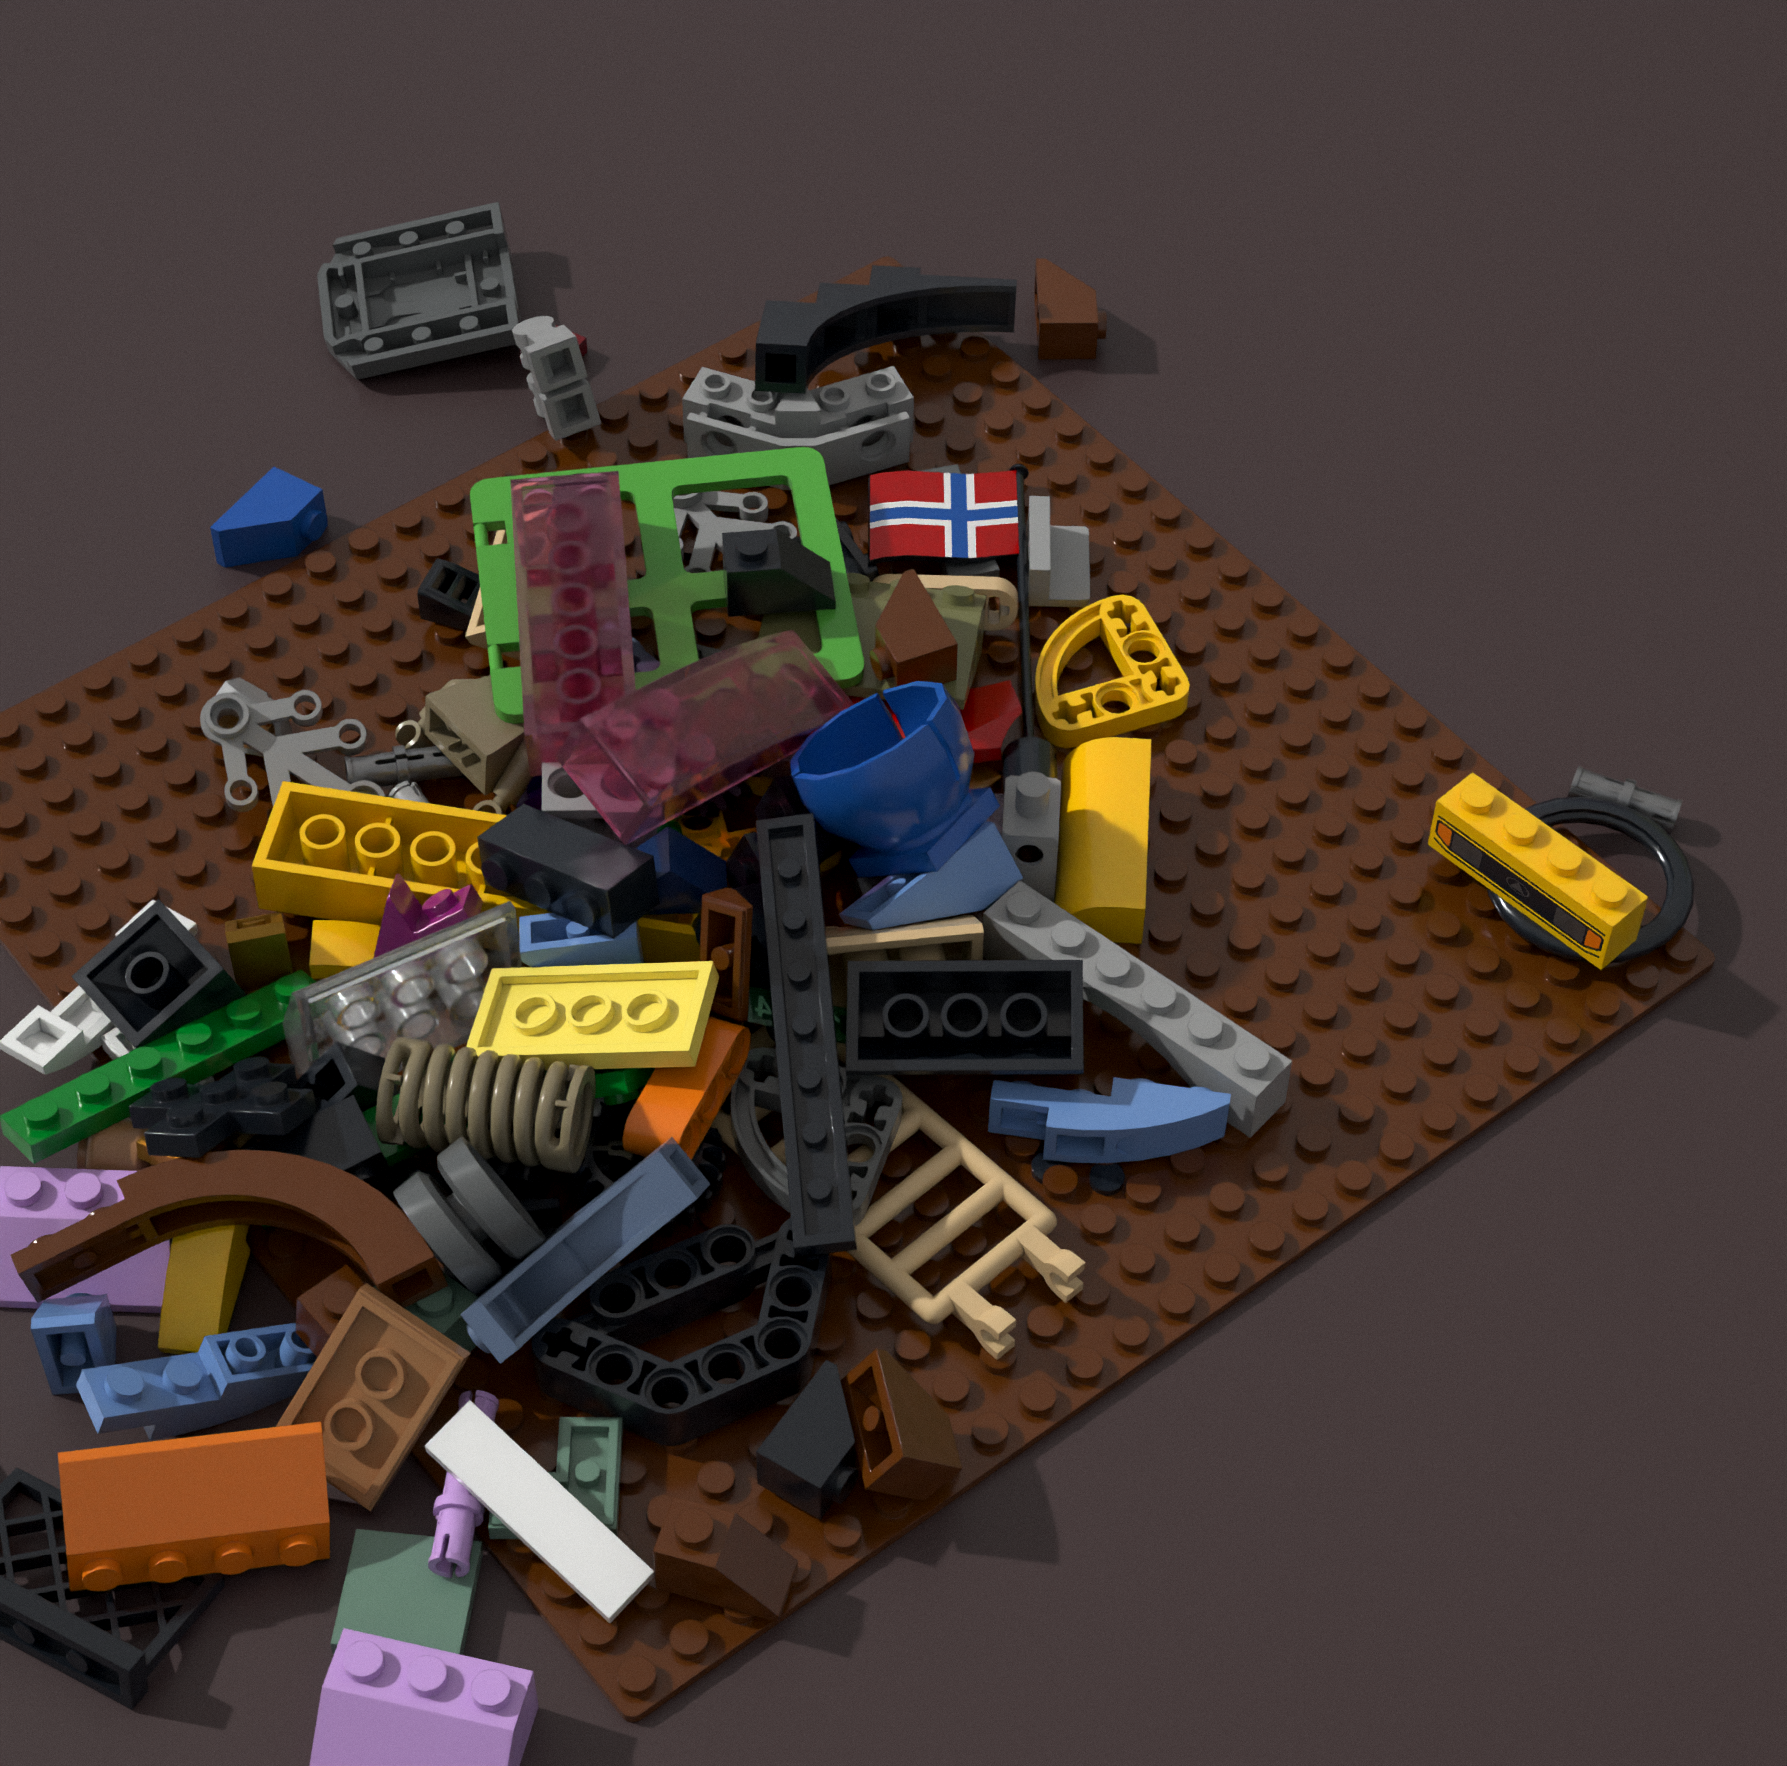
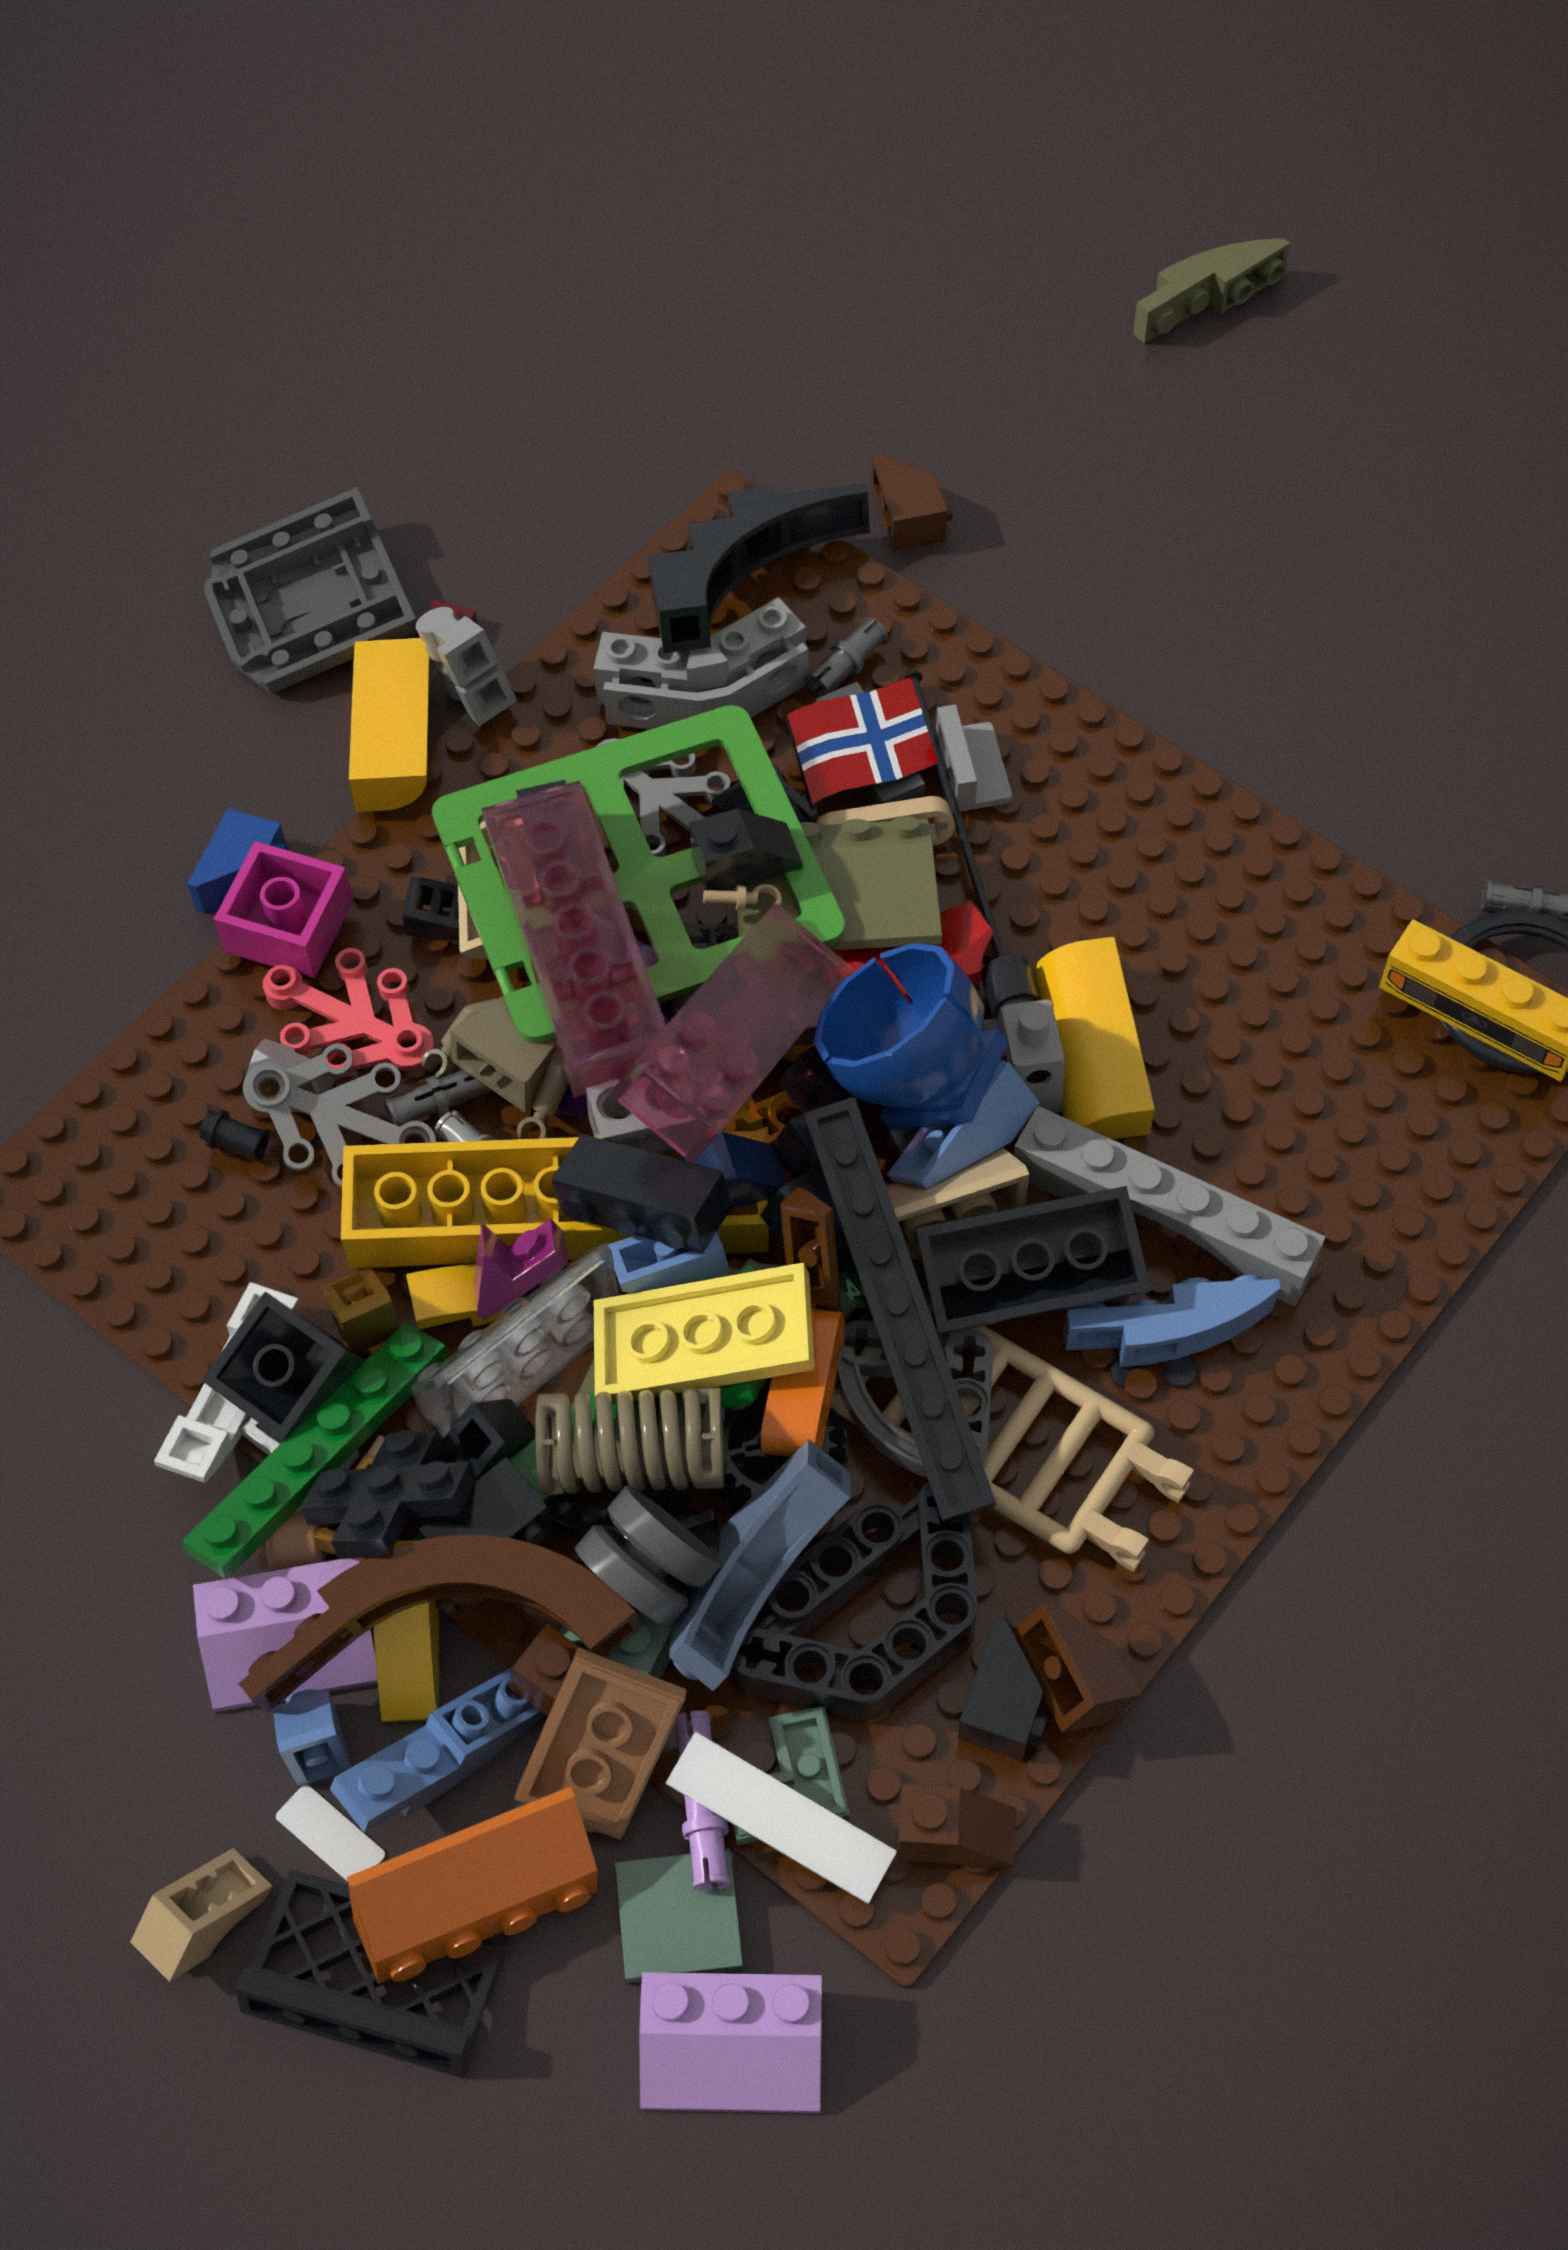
camera: 10 degrees left, 10 degrees up
reddish brown slope [869,569,958,688] -> none
yellow beam [1034,595,1190,748] -> none
none -> black pin [199,1110,270,1162]
none -> dark pink brick [214,841,354,979]
none -> coral plant [263,948,435,1078]
none -> white sticker [276,1784,385,1882]
none -> yellow brick [349,638,429,812]
none -> tan hand [703,884,782,911]
none -> flat silver pin [805,617,888,697]
none -> olive slope [1133,238,1290,344]

